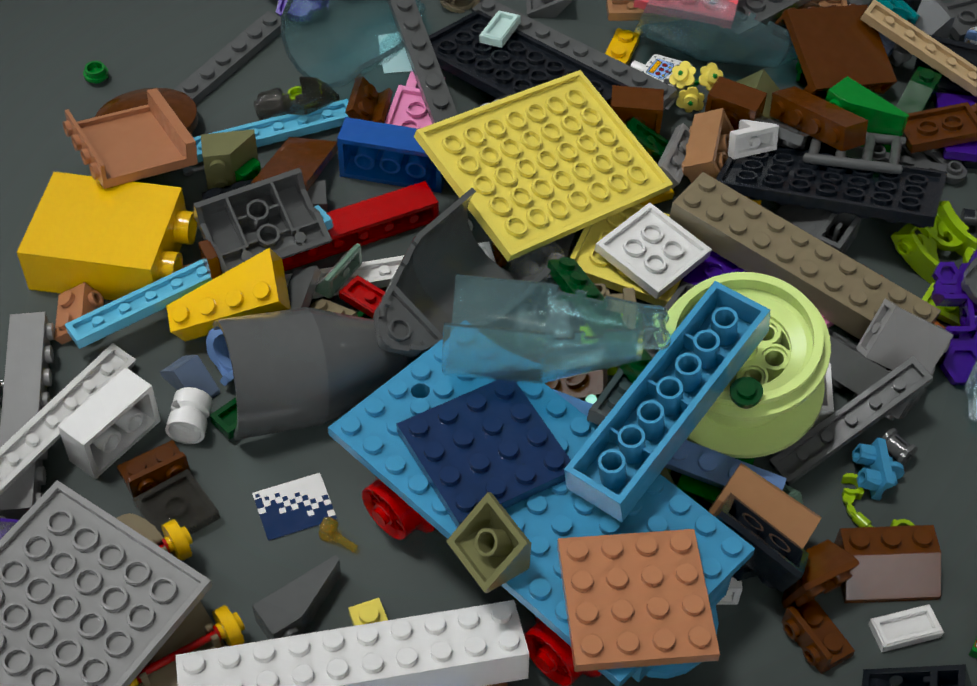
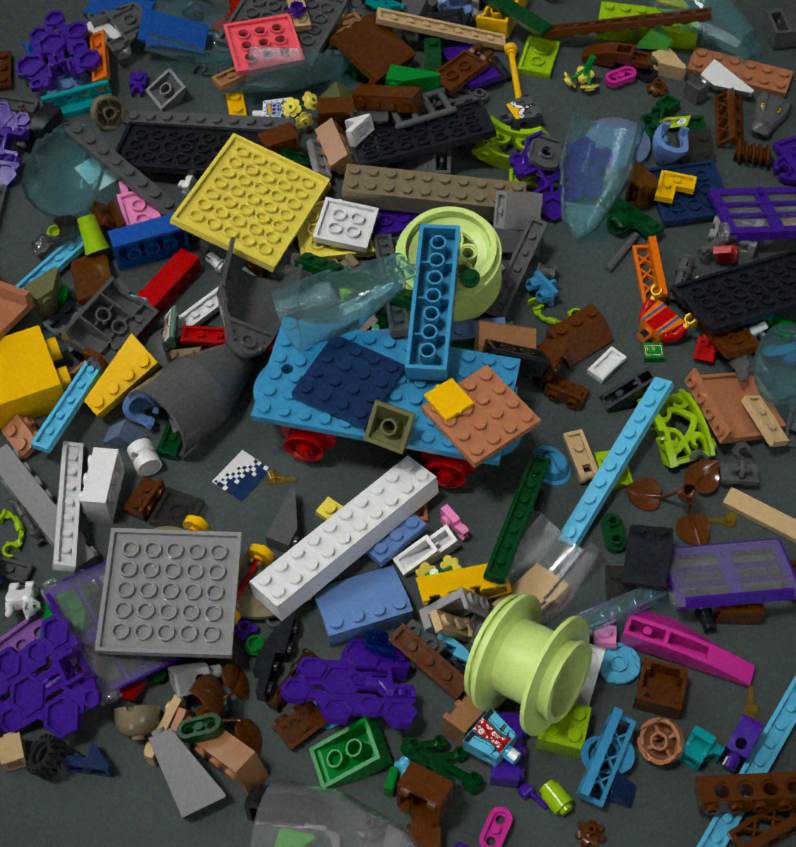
camera: 30 degrees left, 5 degrees up
light aqua tile [479,11,521,48] -> none
none -> lime plant [77,214,110,256]
none -> yellow piece [424,378,474,422]

